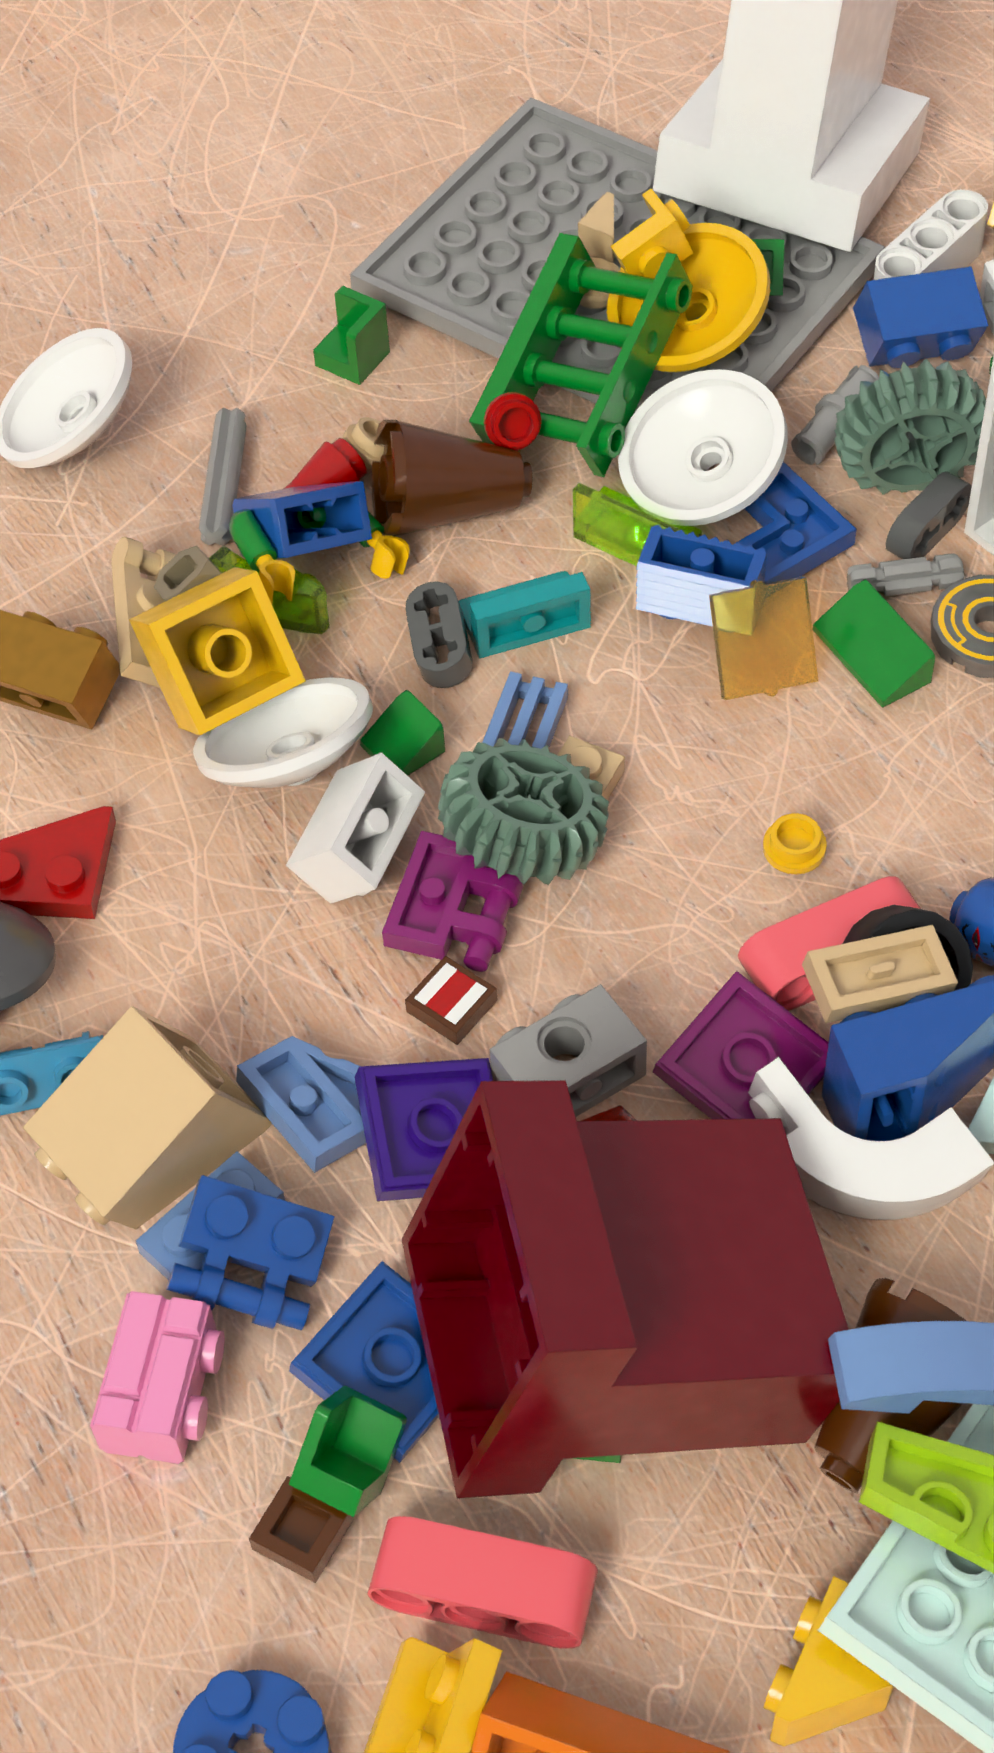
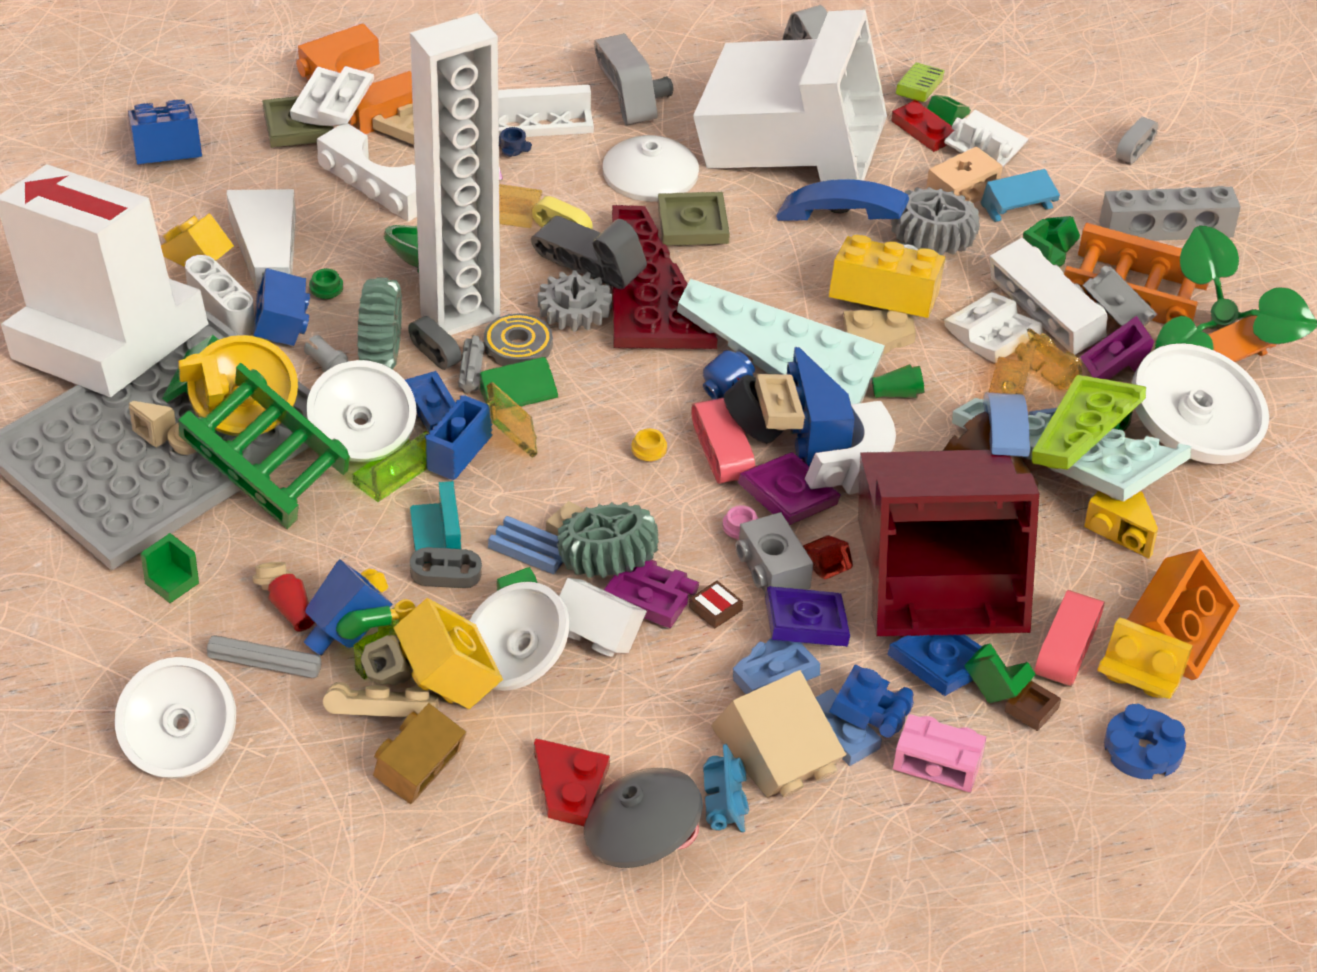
camera: 85 degrees left, 10 degrees down
reddish brown cone [371,420,533,536] -> none
red plate [484,392,541,450] -> none
none -> bright pink plate [723,505,759,540]

